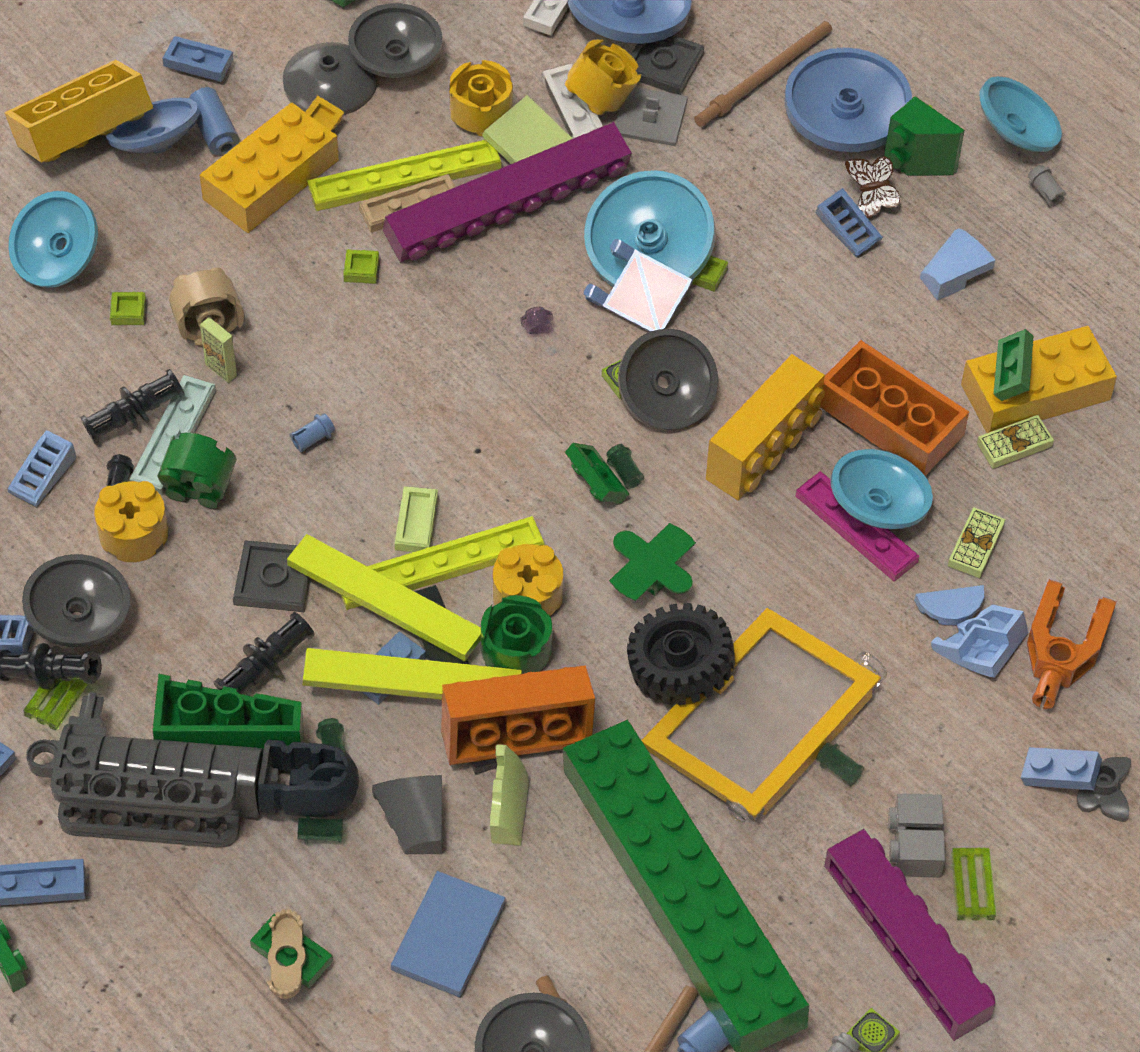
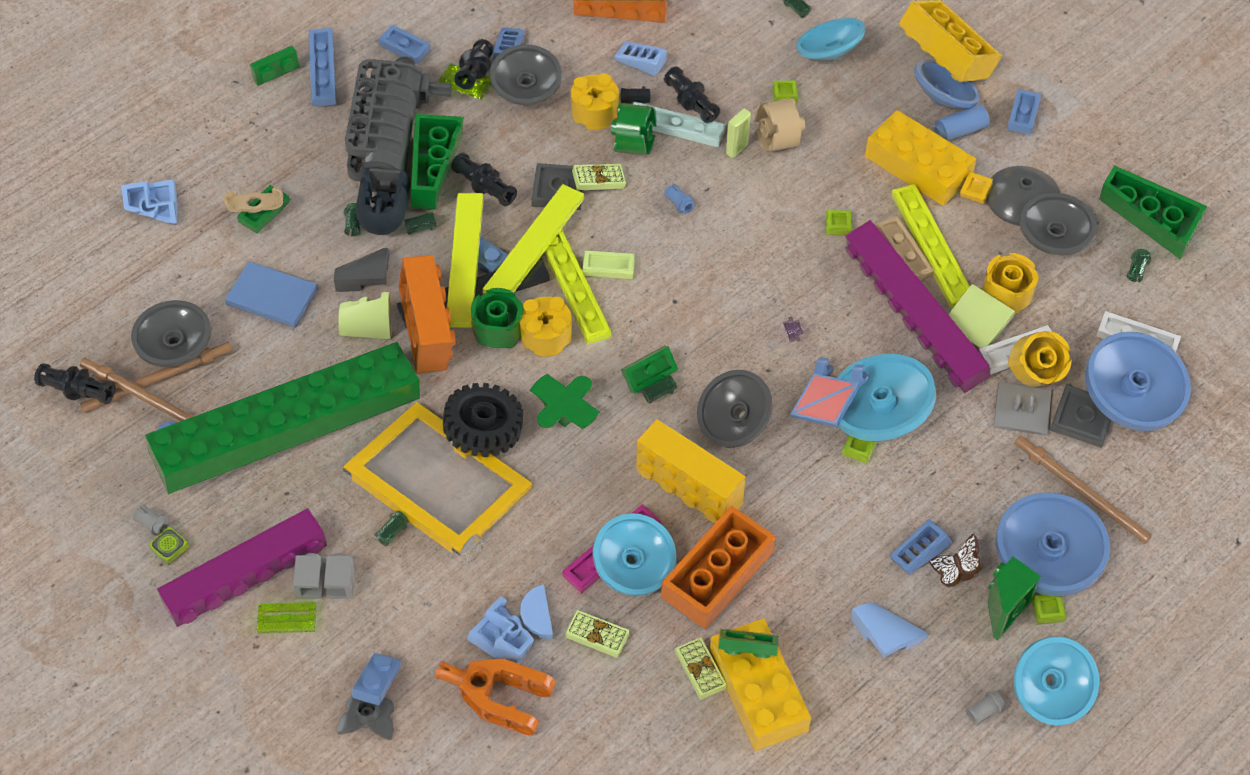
camera: 90 degrees right, 0 degrees up
none -> yellowish green tile [572,164,626,190]

